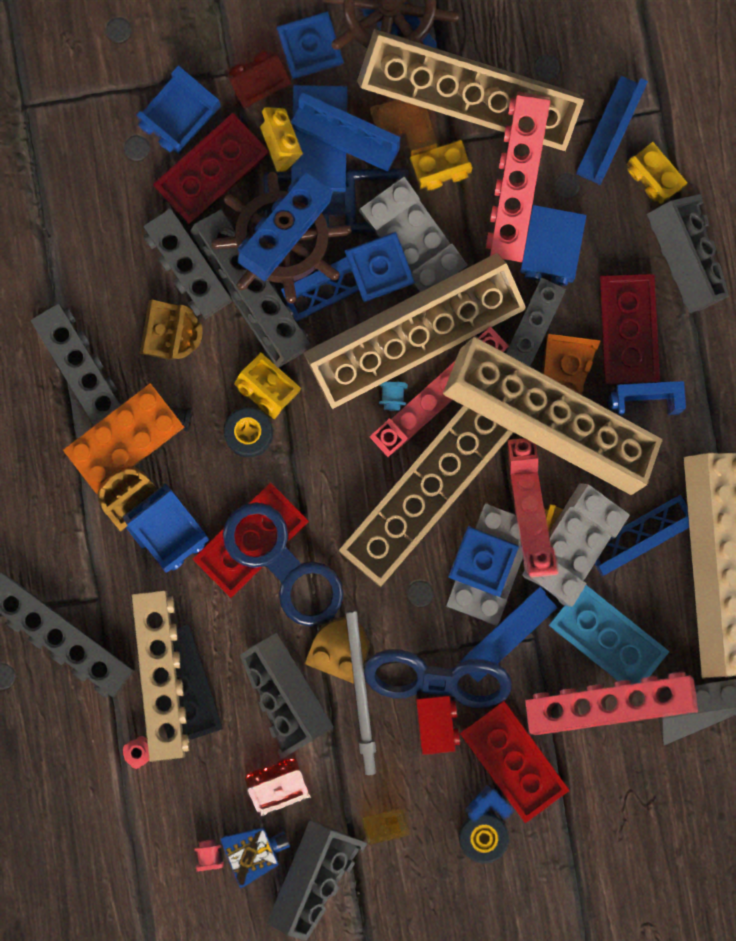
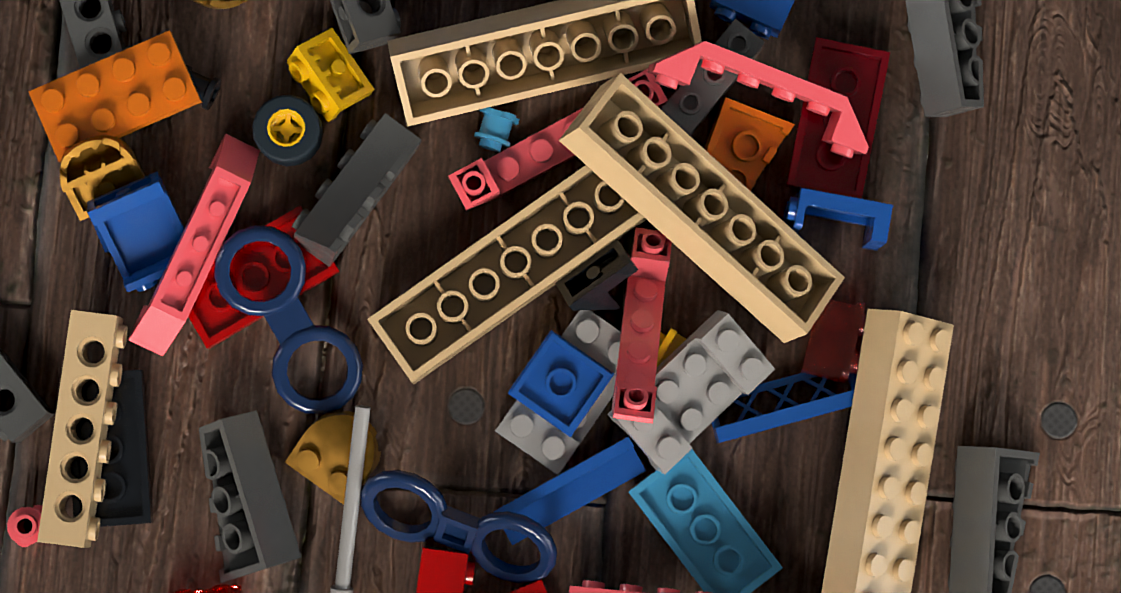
camera: 10 degrees right, 0 degrees up
none -> coral slope [127,134,260,356]
none -> dark grey wedge [292,113,422,267]
none -> black slope [555,239,638,311]
none -> coral slope [647,41,869,159]
none -> clear red bracket [801,300,867,383]

